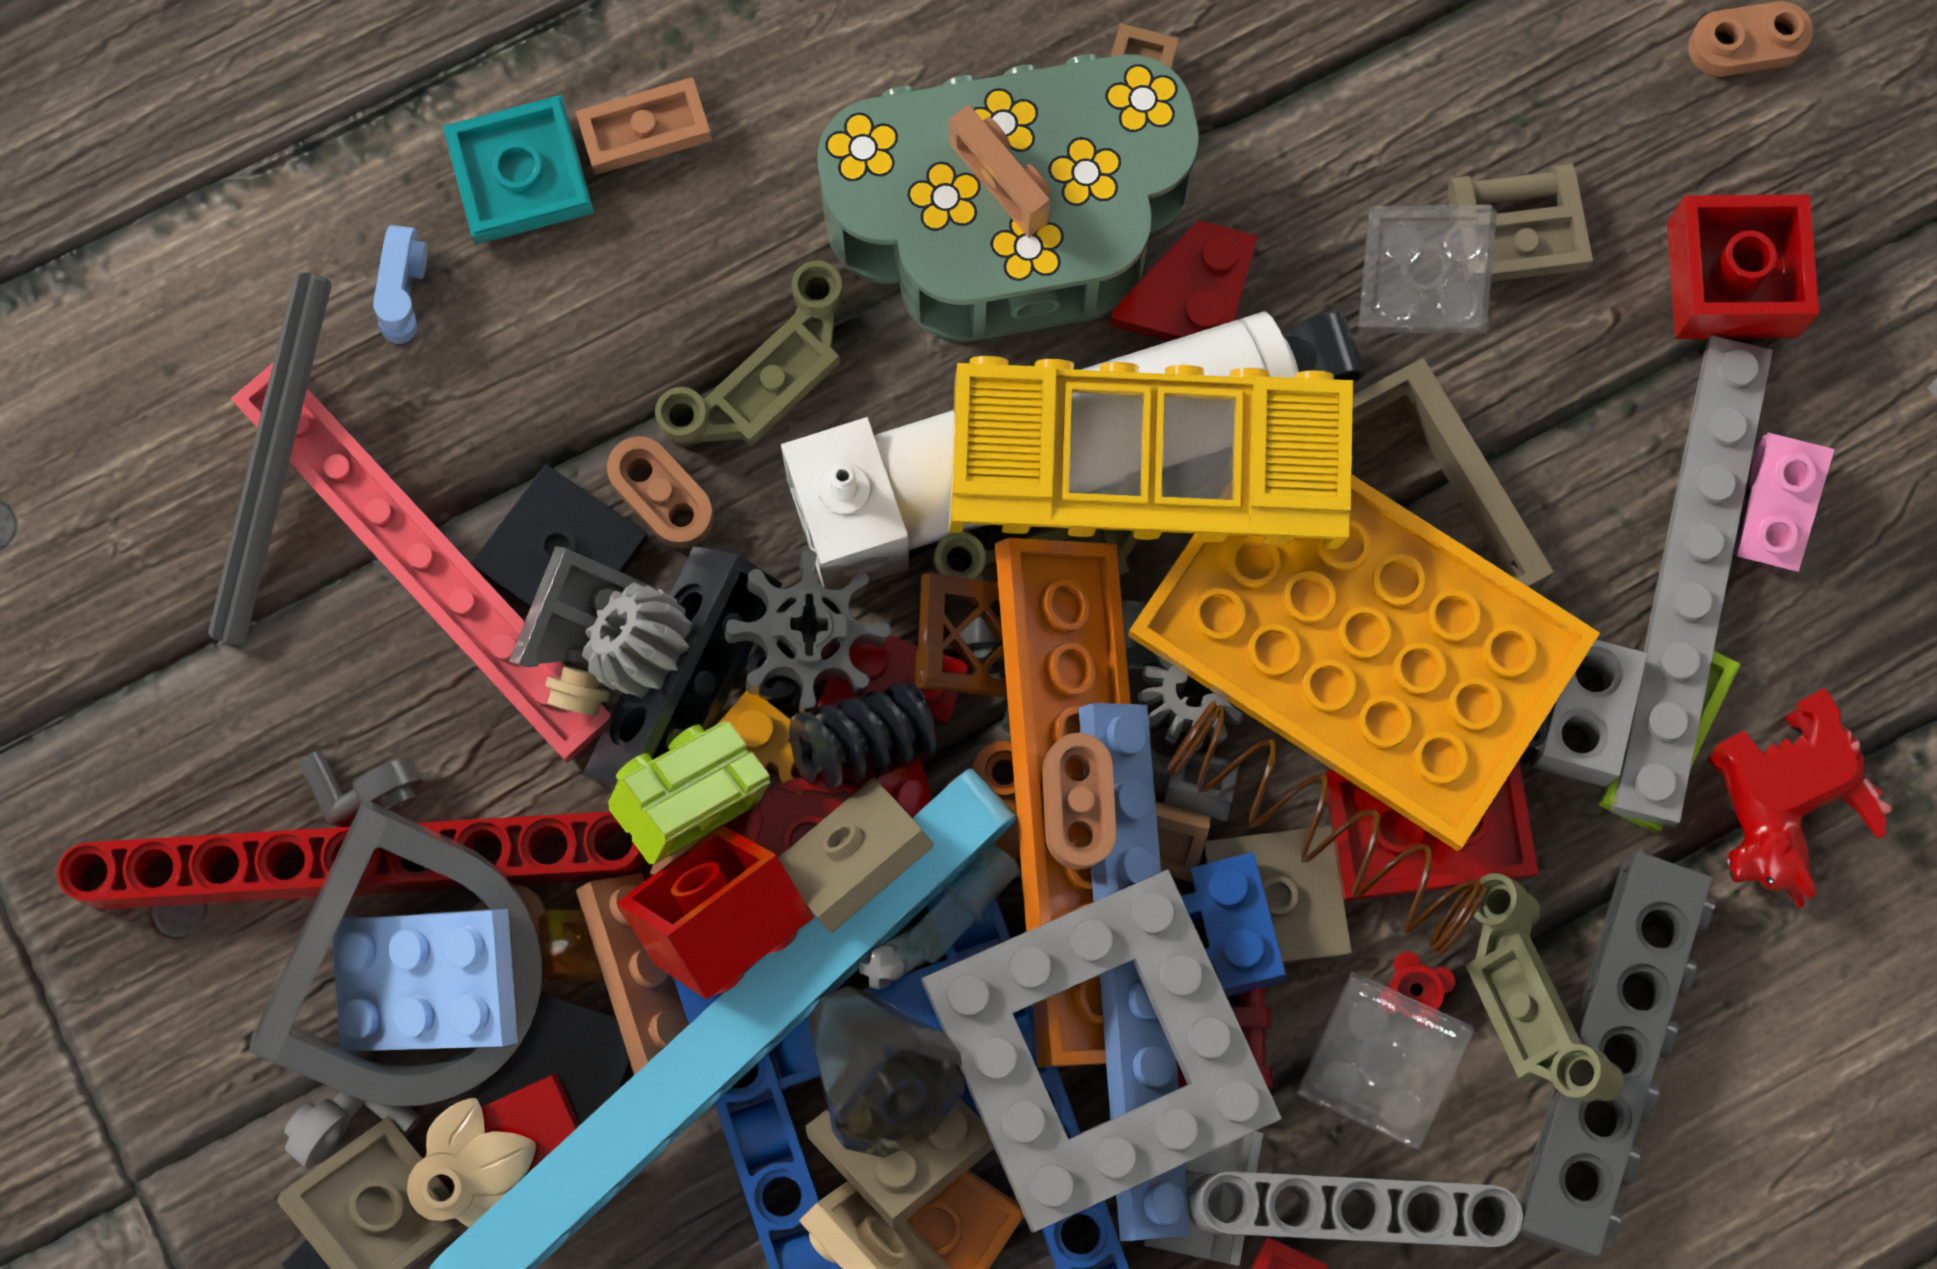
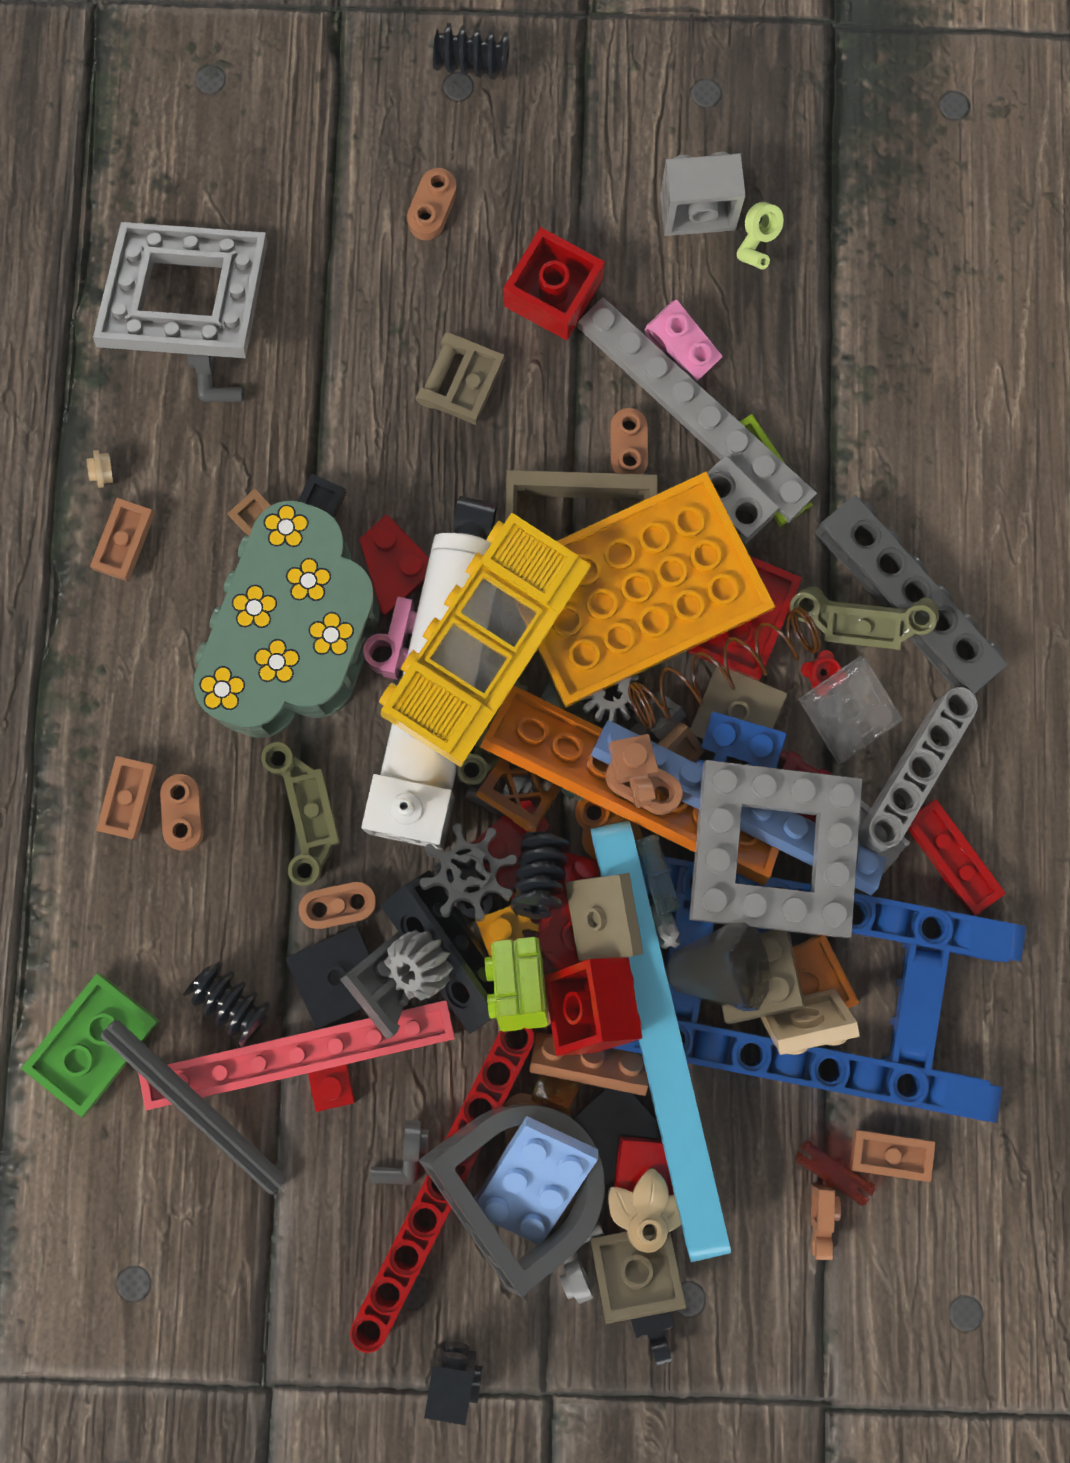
camera: 60 degrees left, 5 degrees up
light blue plate [373,225,427,344] -> none
teal plate [442,95,594,245] -> none
tan plate [545,667,611,716] -> none
nougat plate [949,104,1051,238] -> none
clear plate [1358,205,1497,333] -> none
red animal [1707,687,1892,908] -> none
none -> bright green plate [21,973,160,1117]
none -> nougat plate [160,774,204,851]
none -> black piece [183,961,269,1047]
none -> black plate [298,474,347,518]
none -> red plate [308,1064,356,1112]
none -> bright pink plate [363,597,417,680]
none -> black brick [424,1341,483,1425]
none -> nougat plate [608,734,659,808]
none -> nougat plate [610,408,648,474]

